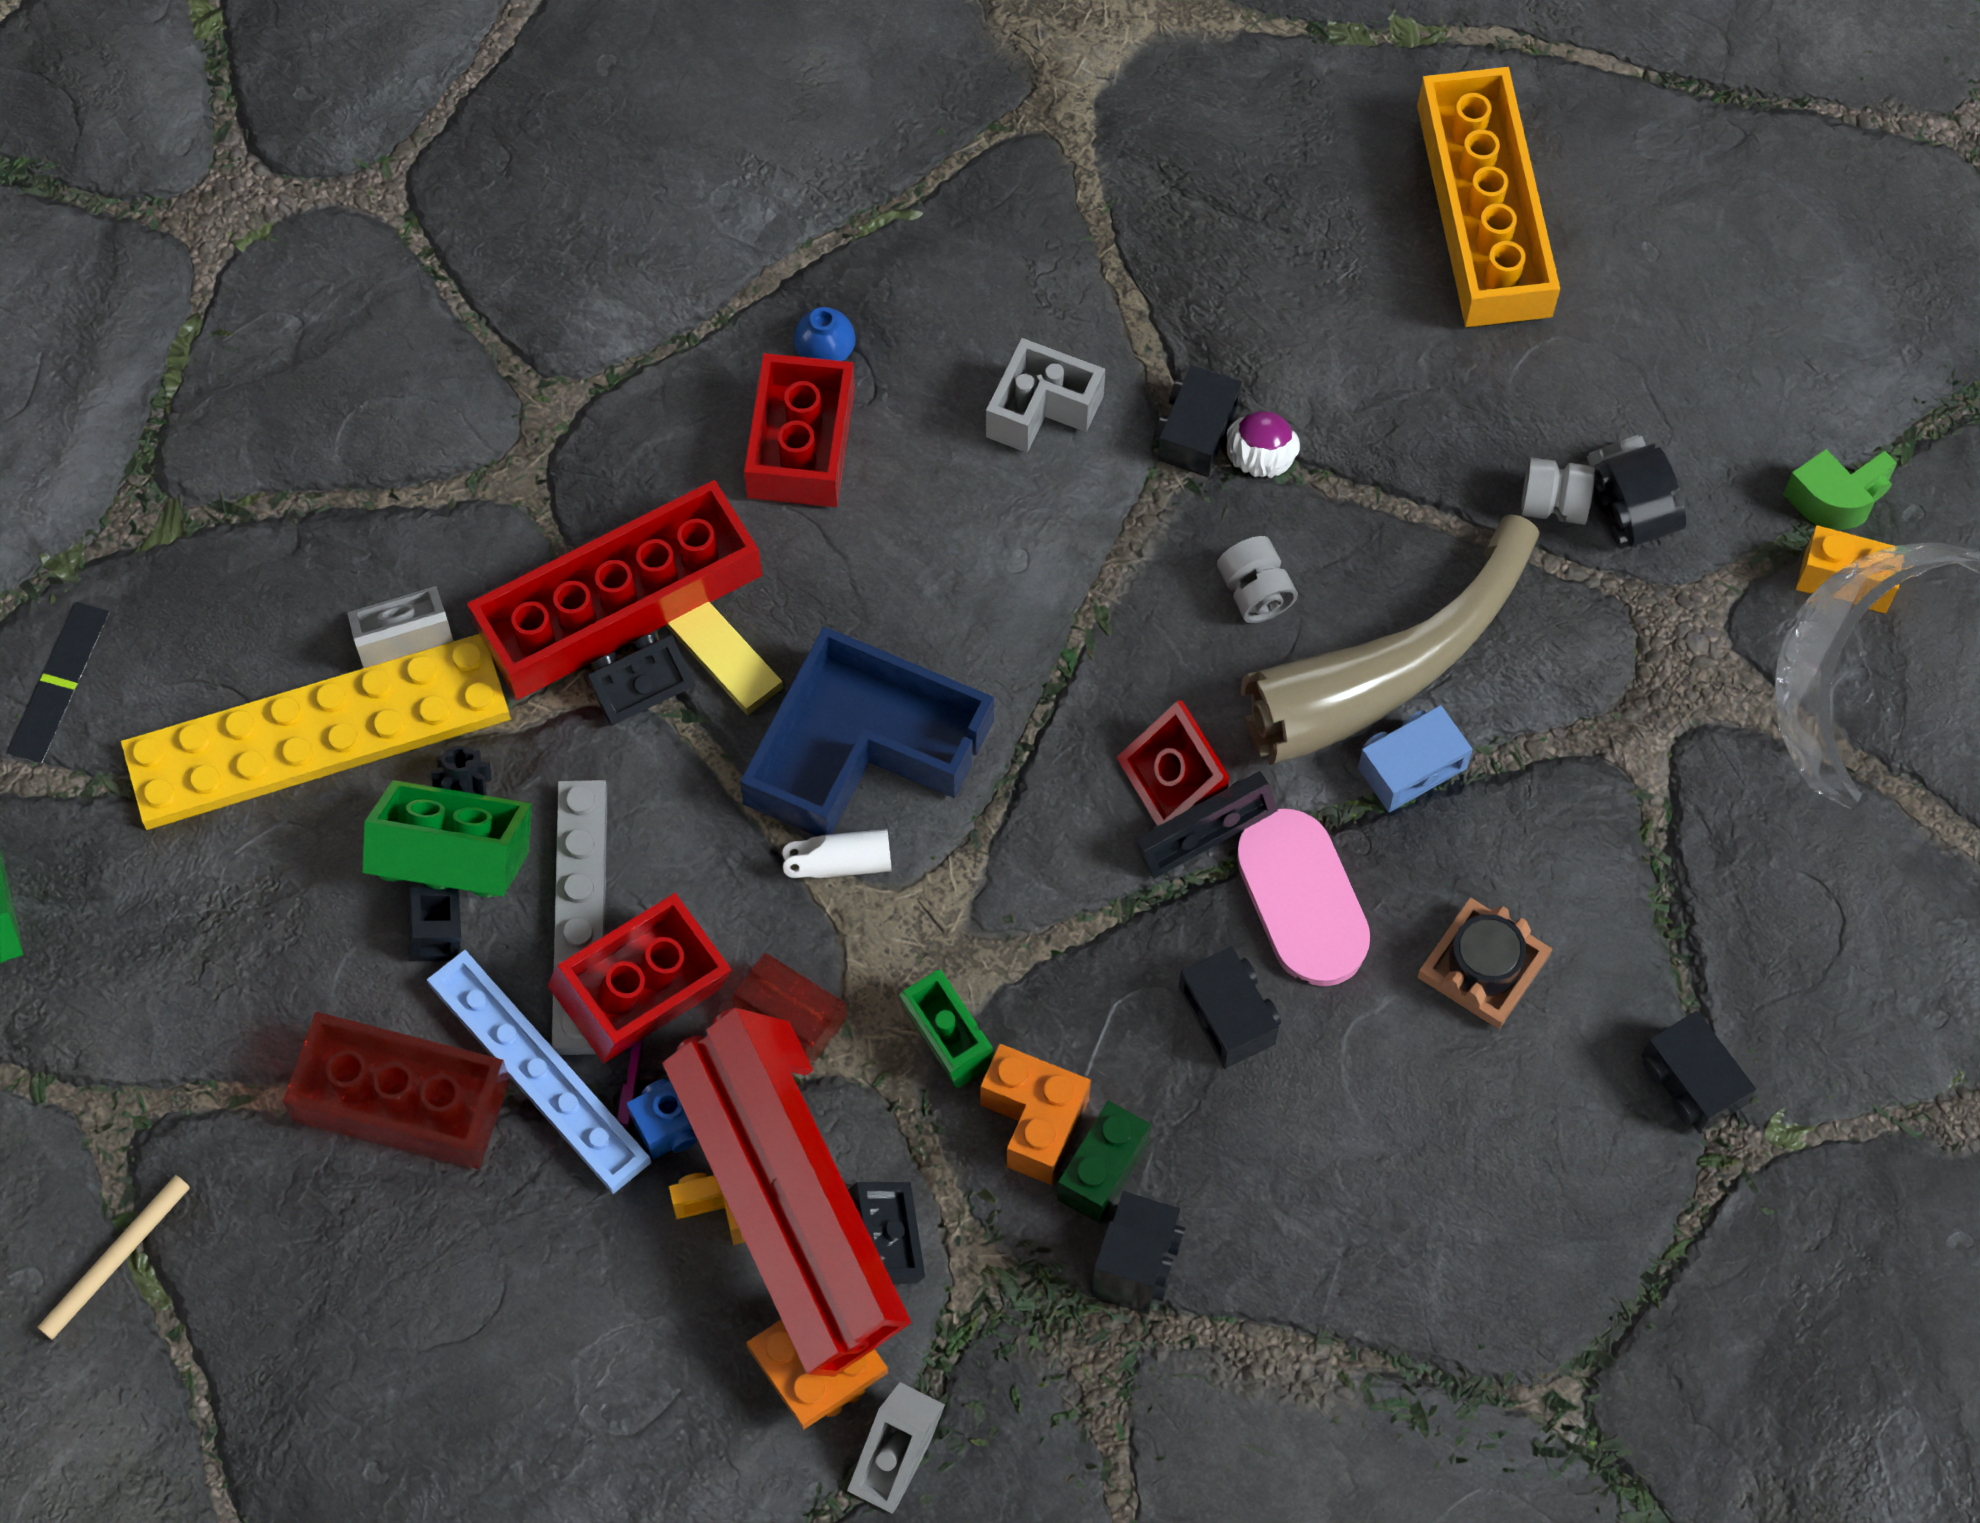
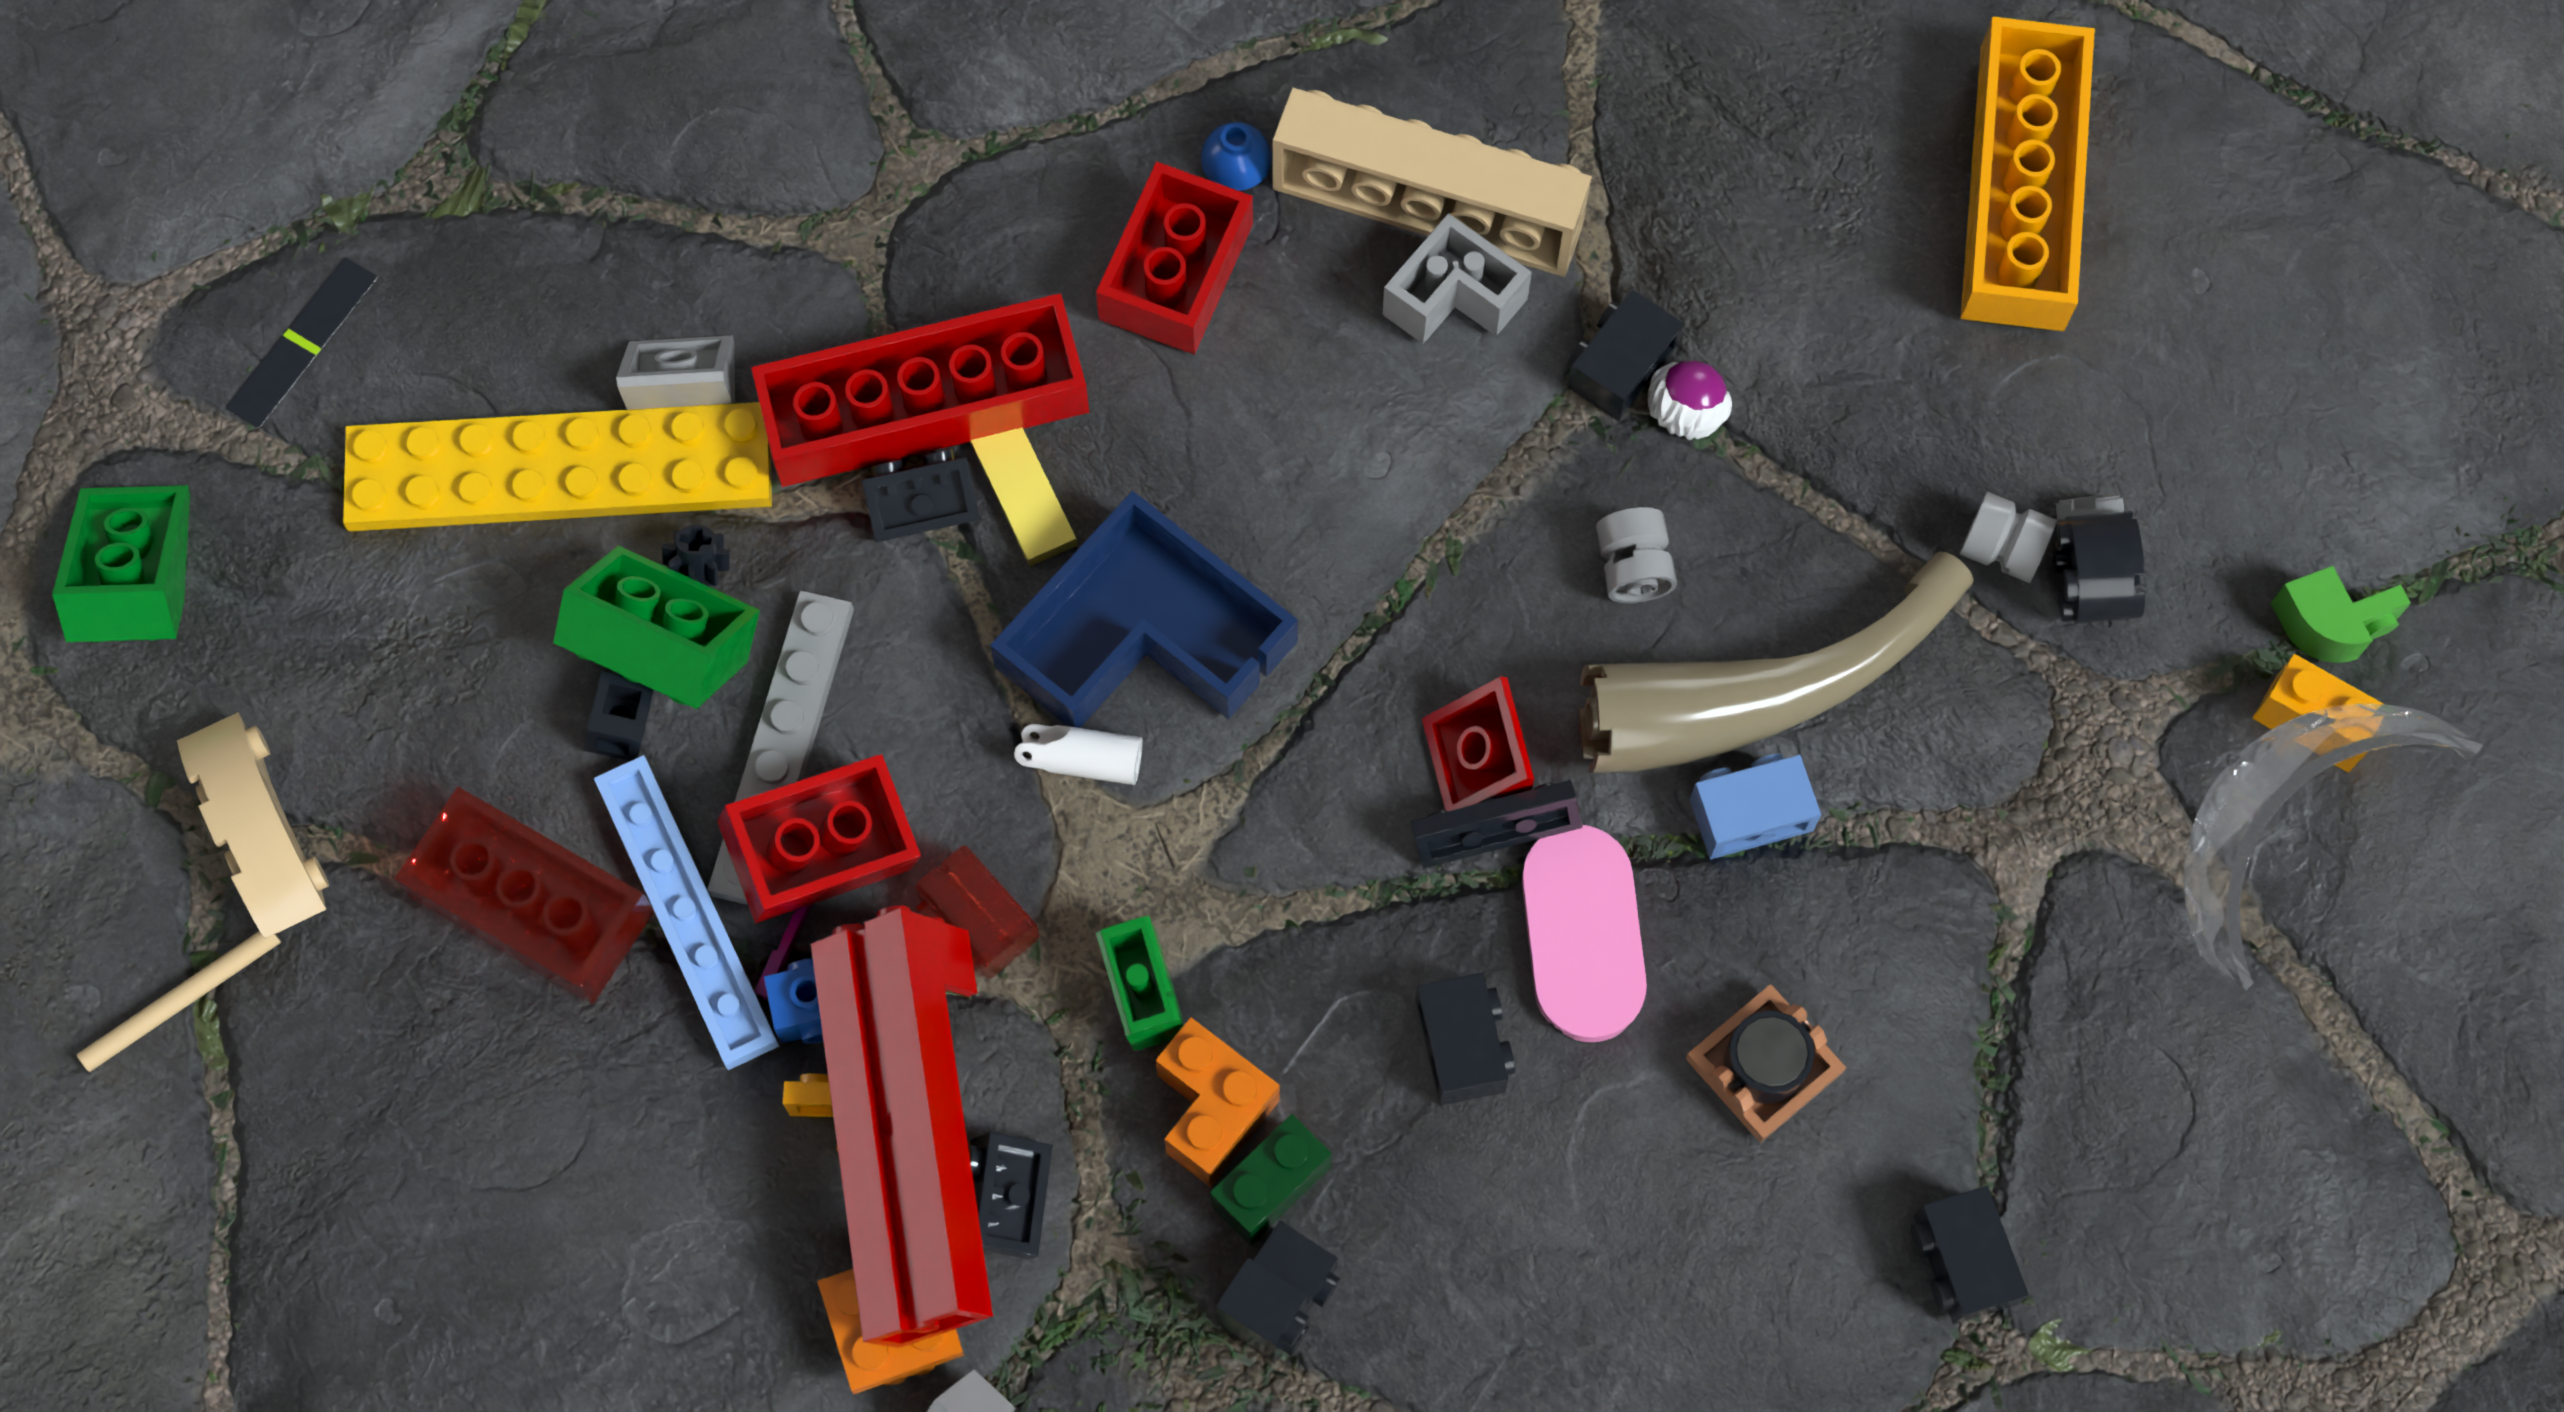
camera: 15 degrees right, 5 degrees up
none -> tan brick [177,713,329,939]
none -> tan brick [1273,87,1592,277]

